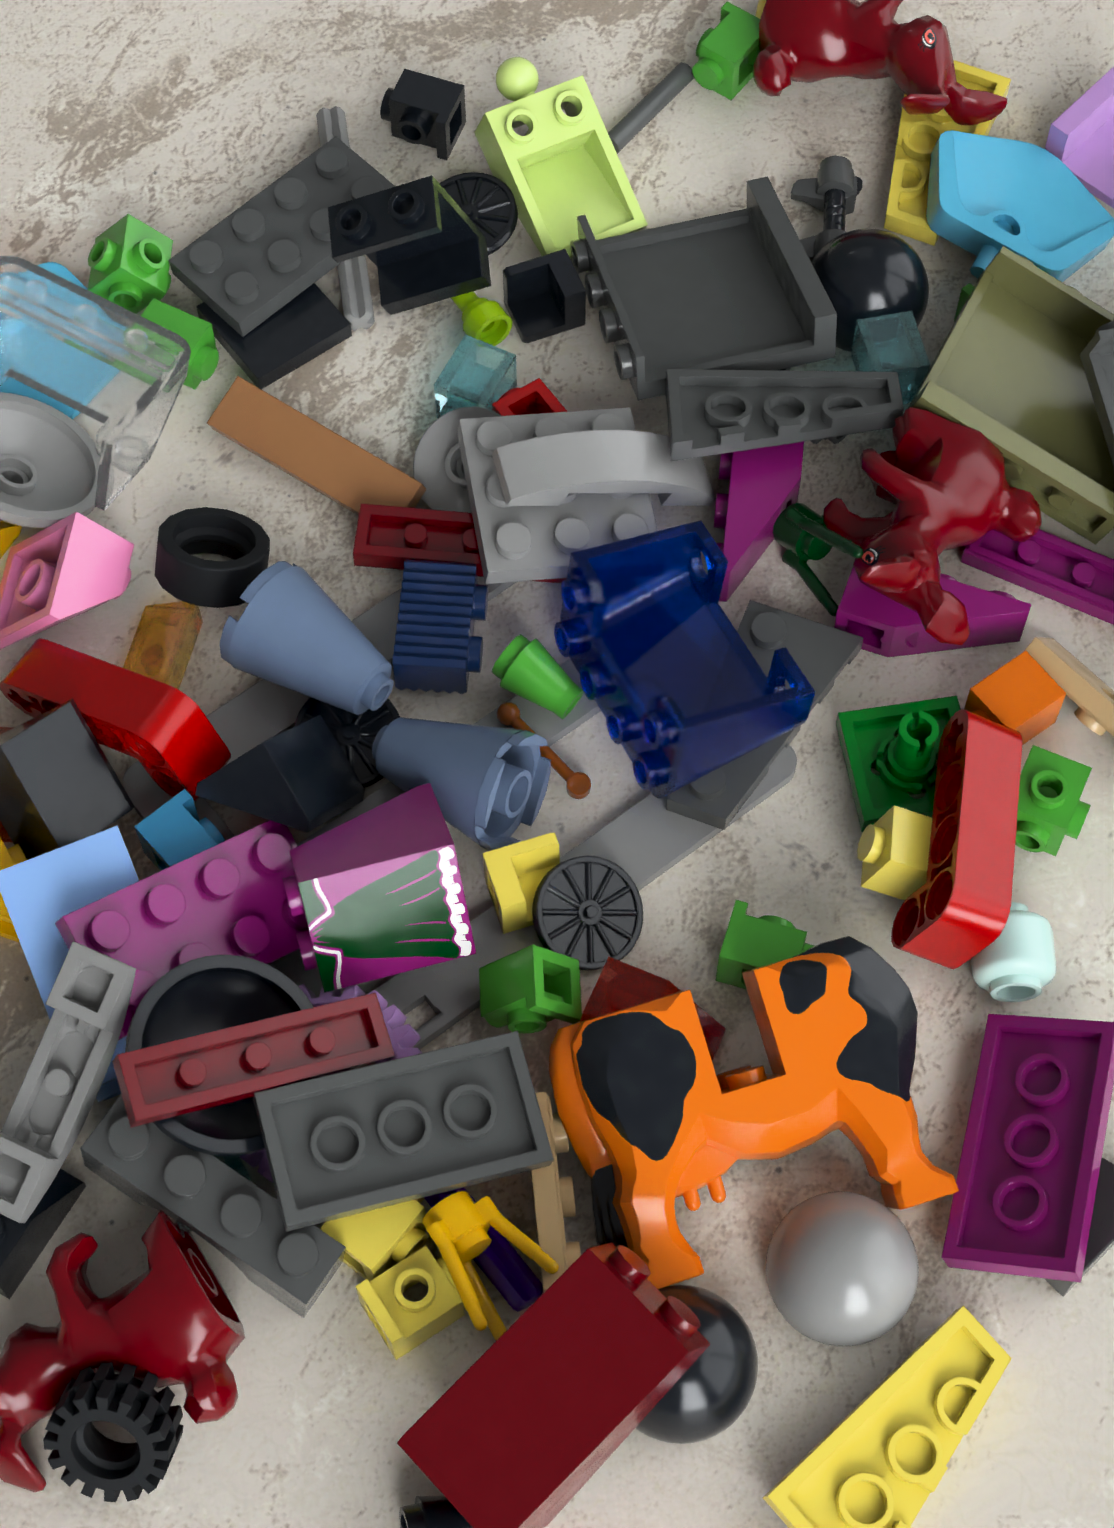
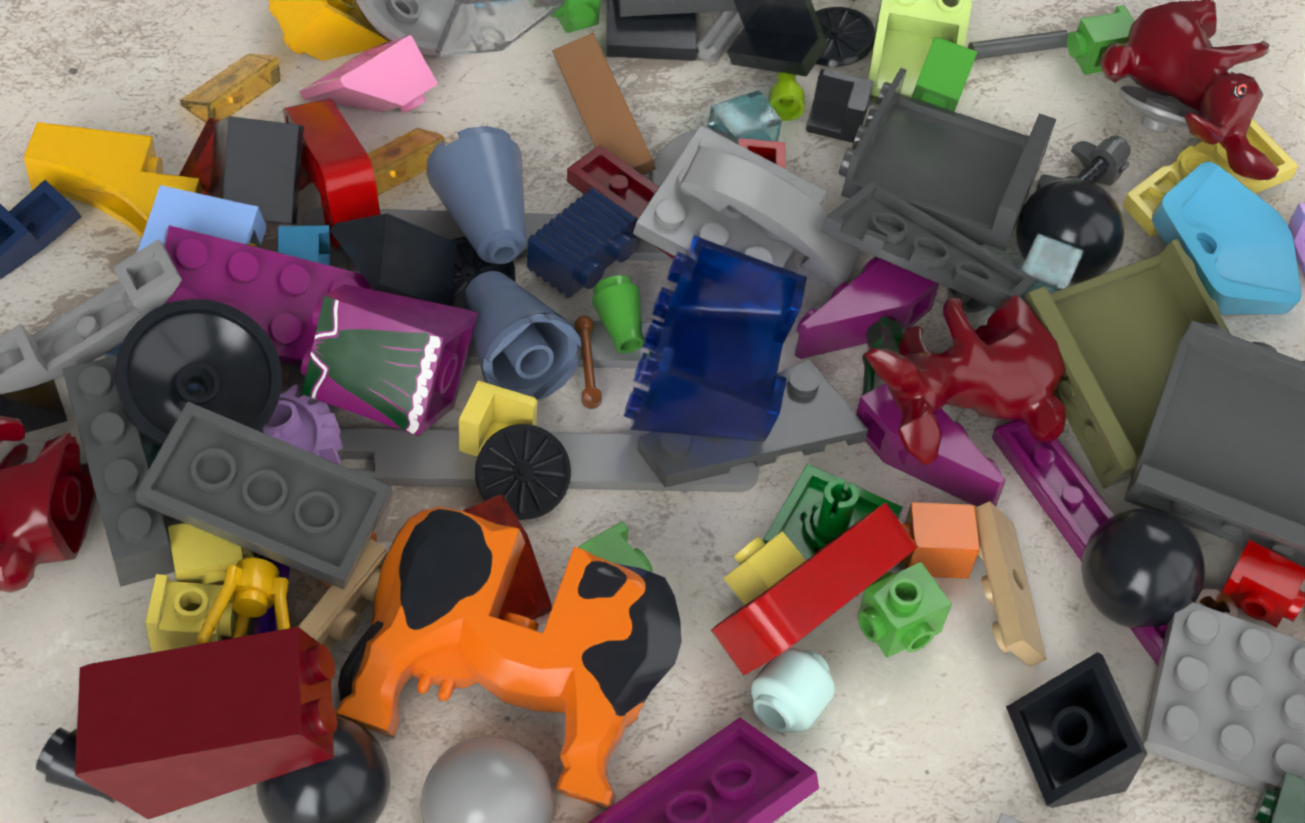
camera: 30 degrees right, 10 degrees down
dark red plate [112,992,395,1127] -> none
black tyre [154,507,270,608] -> none
bright green brick [479,944,582,1034] -> none
none -> bright green panel [912,37,977,111]
none -> light grey dish [1119,86,1201,133]

